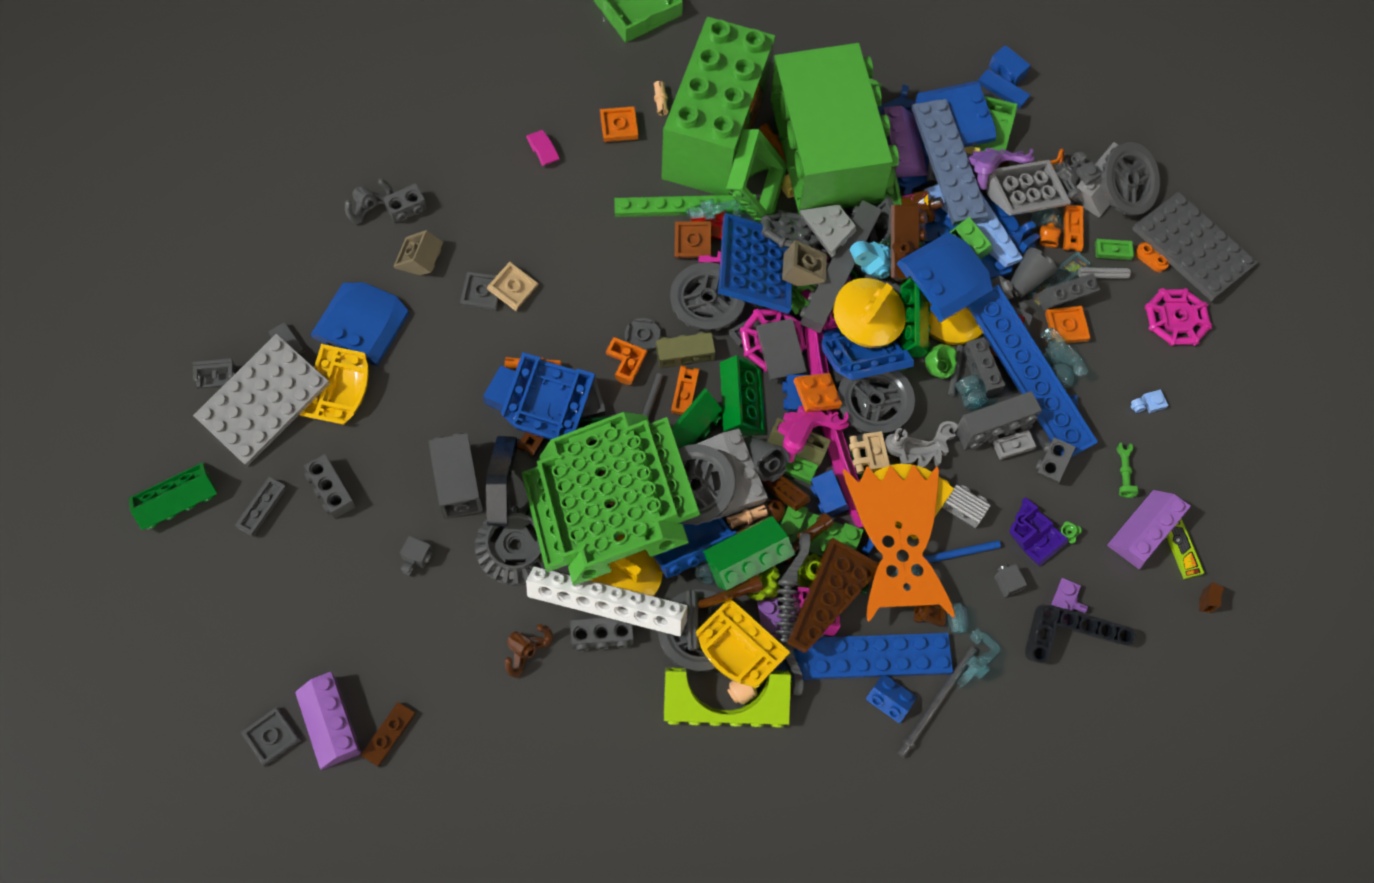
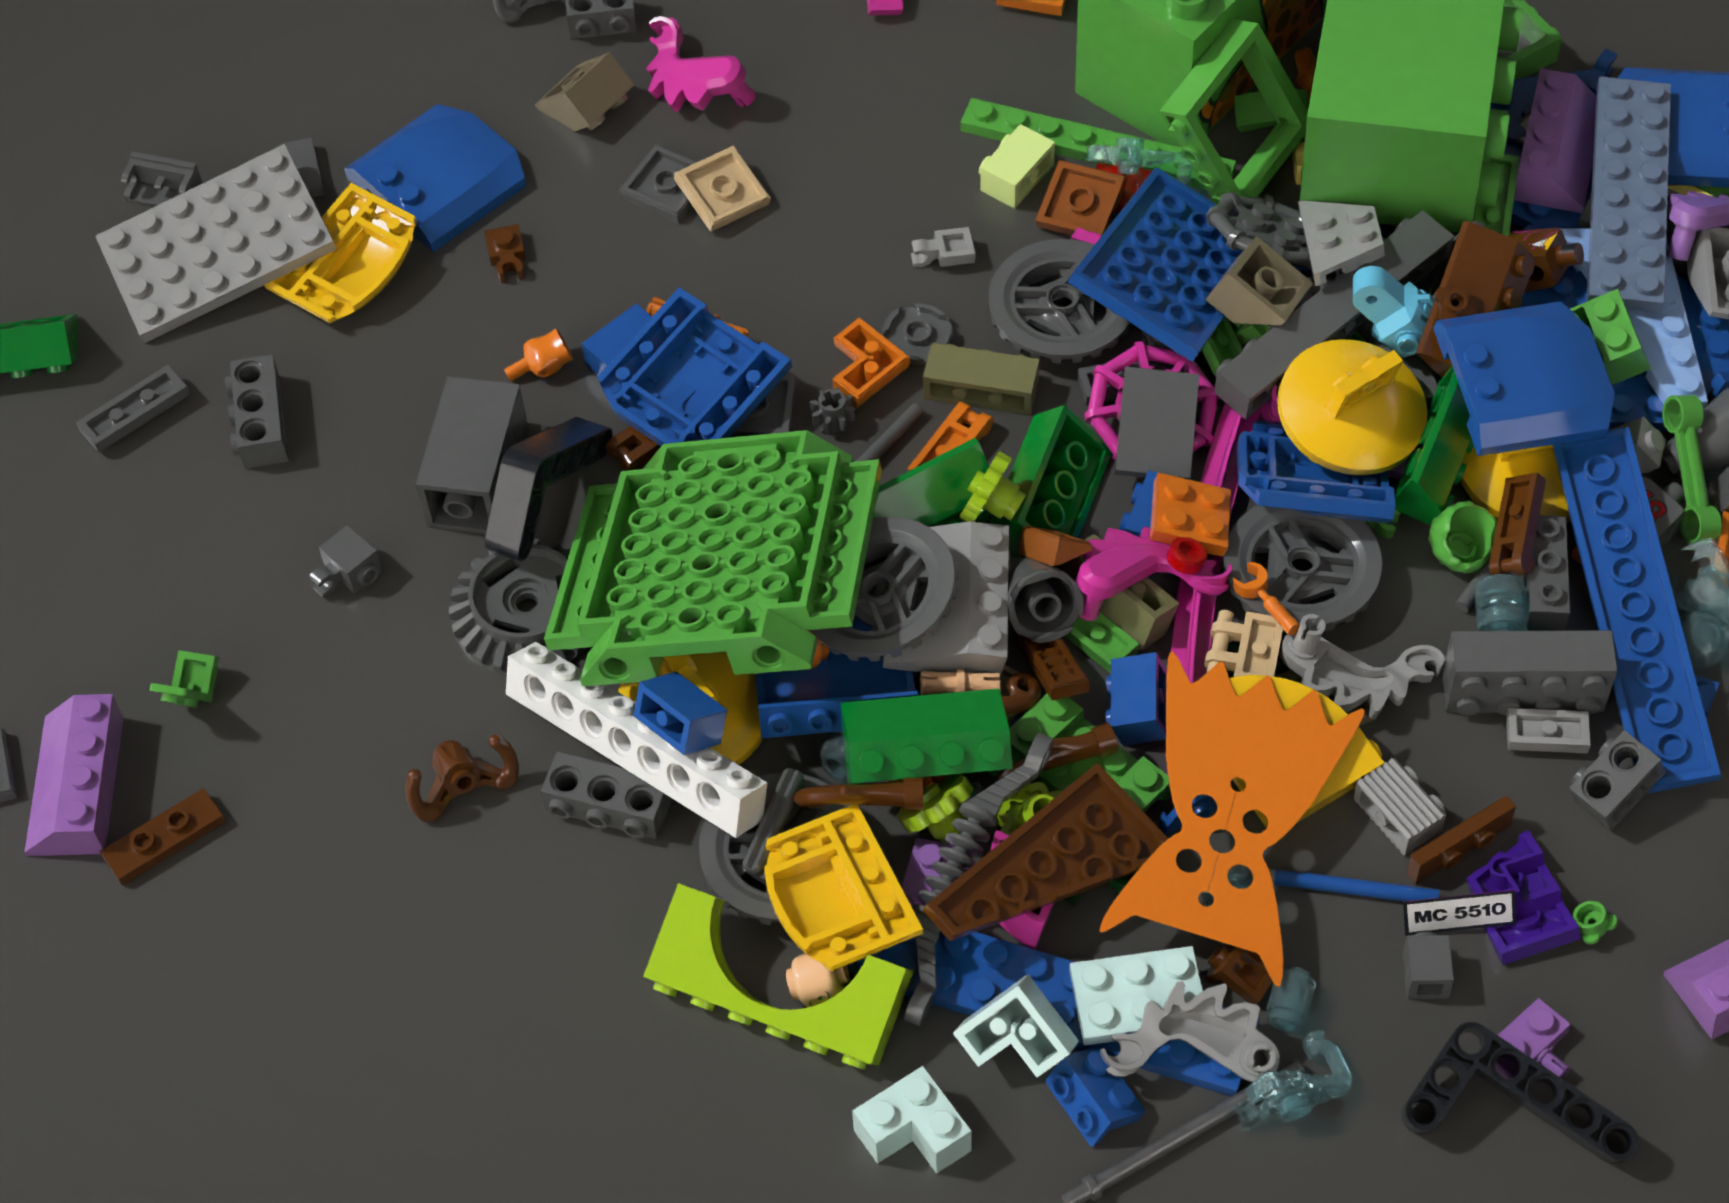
camera: 30 degrees right, 10 degrees down
none -> bright green bracket [149,650,220,708]
none -> reddish brown plate [484,224,526,283]
none -> orange piece [504,328,574,381]
none -> blue brick [634,671,727,755]
none -> dark pink animal [646,17,756,112]
none -> dark grey gear [810,387,855,434]
none -> light aqua brick [852,1066,972,1174]
none -> light grey plate [911,227,976,267]
none -> light aqua brick [953,974,1079,1077]
none -> lime plant [960,451,1026,522]
none -> yellowish green brick [979,124,1055,209]
none -> dark orange slope [1018,525,1093,566]
none -> light aqua plate [1069,946,1202,1045]
none -> light grey animal [1100,981,1279,1082]
none -> red tile [1166,537,1208,574]
none -> orange piece [1233,562,1300,636]
none -> sticker [1403,890,1517,936]
none -> reddish brown plate [1407,796,1516,885]
none -> reddish brown plate [1489,472,1546,579]
none -> bright green piece [1662,395,1722,544]

